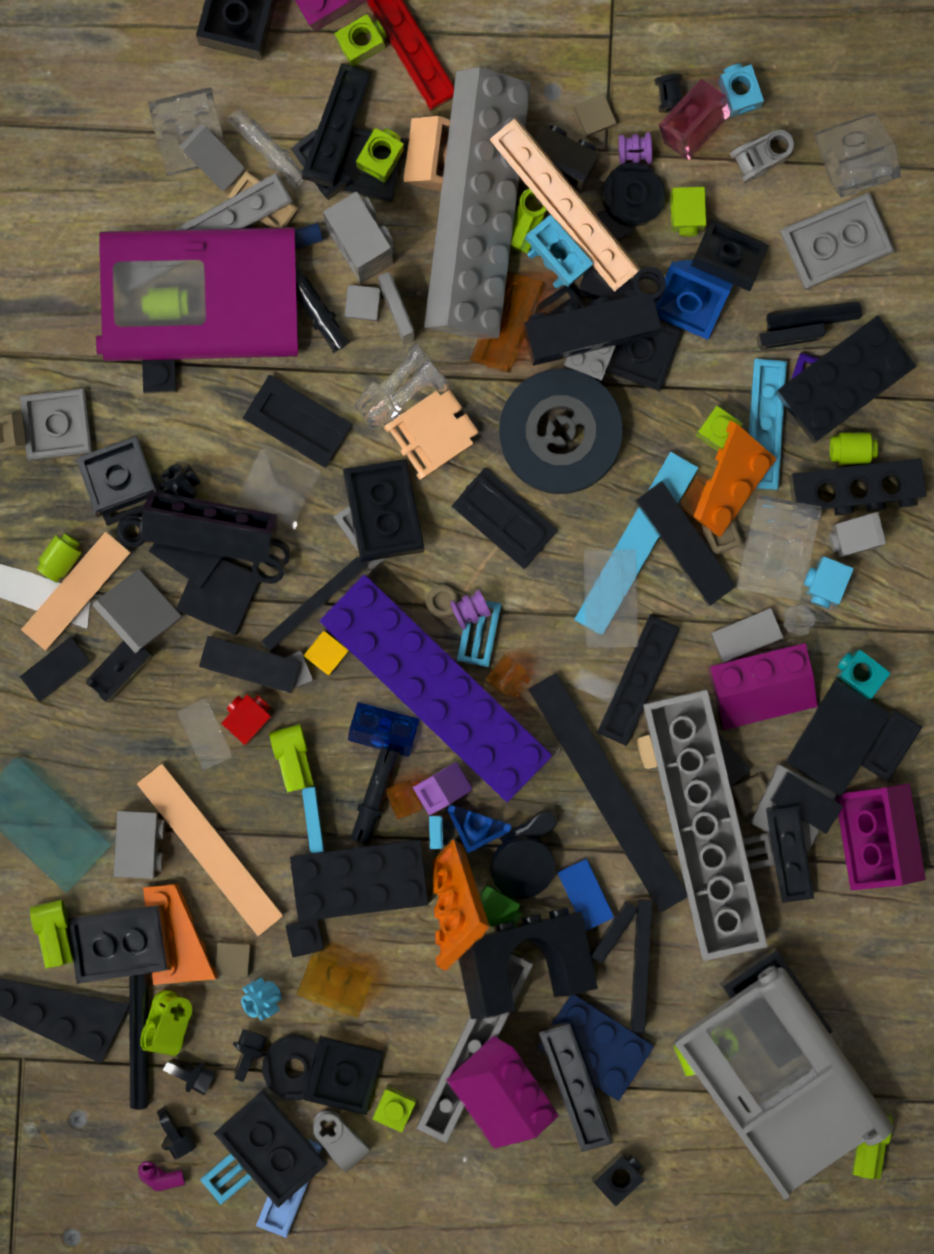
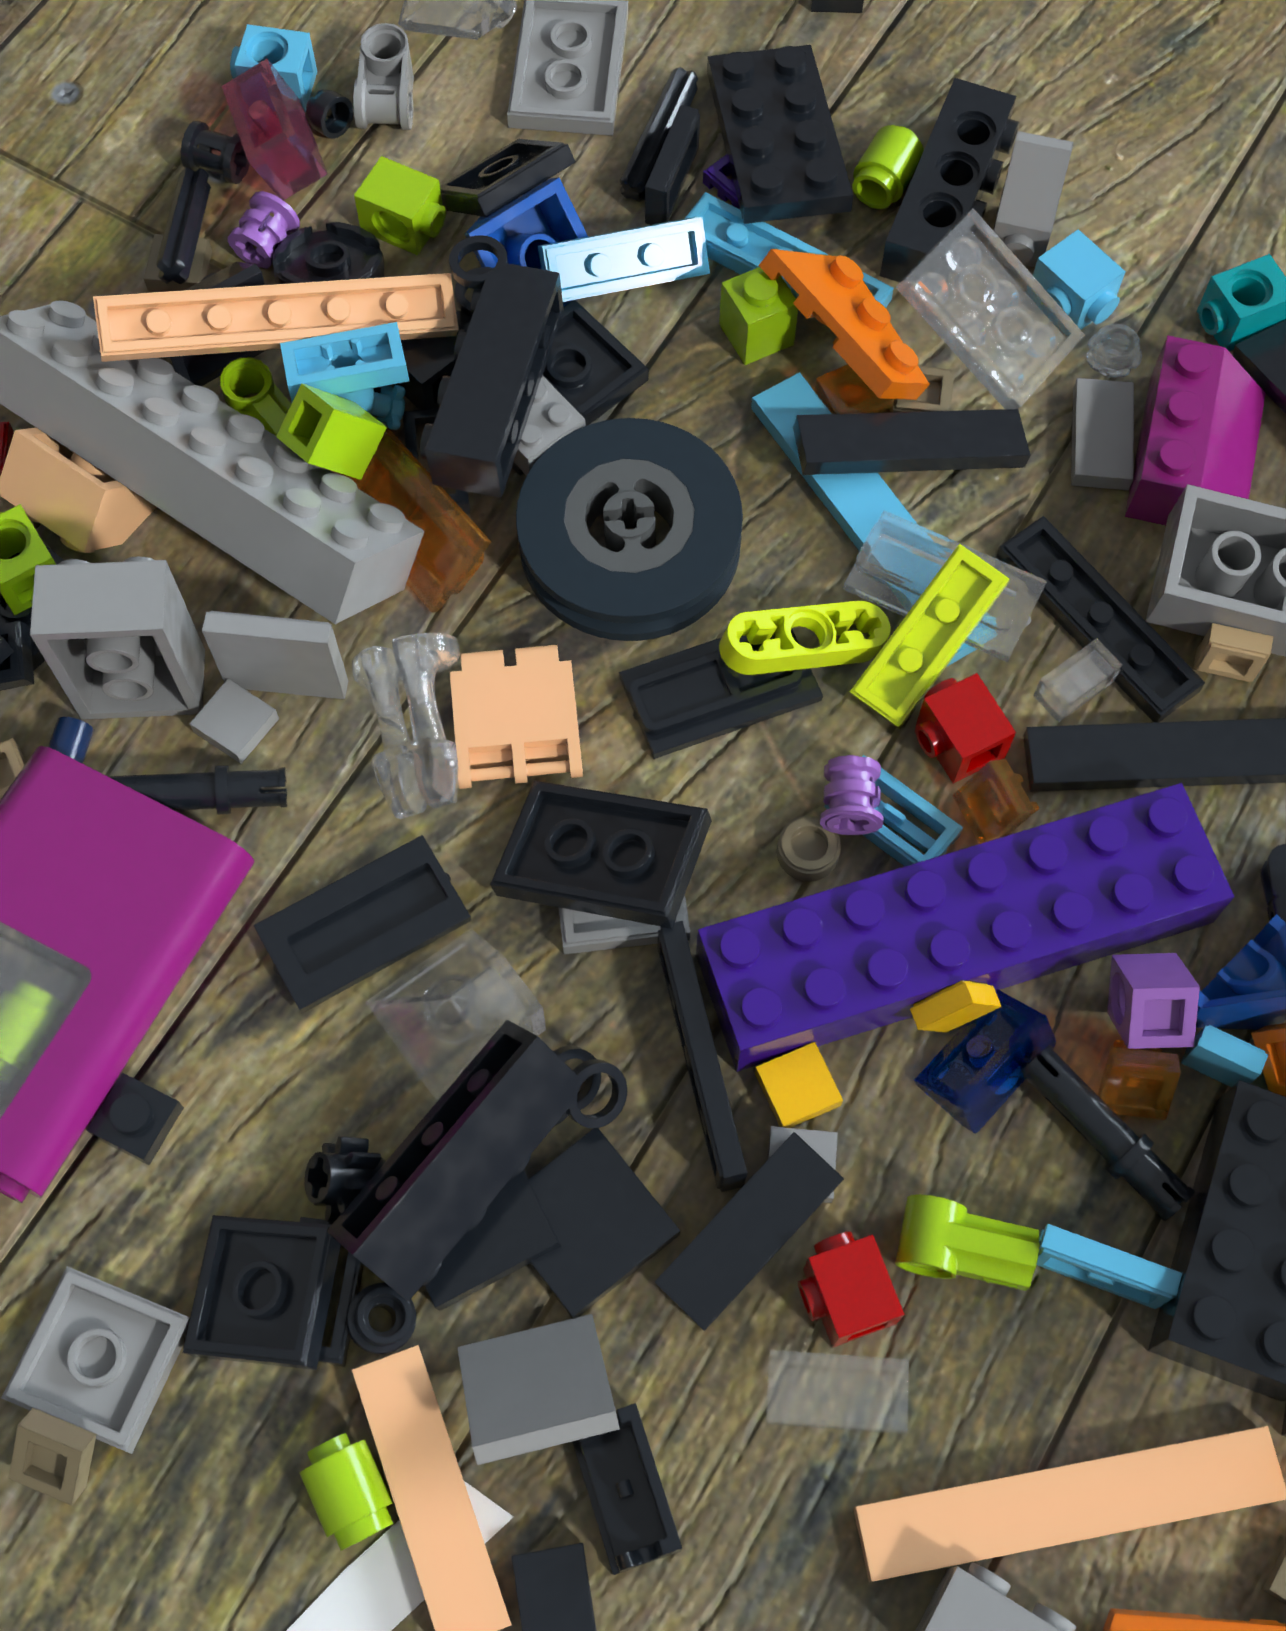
camera: 60 degrees left, 20 degrees down
none -> black axle [156,167,211,284]
none -> lime brick [276,383,387,480]
none -> black hinge [306,89,354,139]
none -> tile [538,217,710,302]
none -> neon yellow beam [719,601,891,675]
none -> neon yellow tile [850,543,1010,729]
none -> yellow tile [910,980,1002,1033]
none -> red brick [915,673,1016,784]

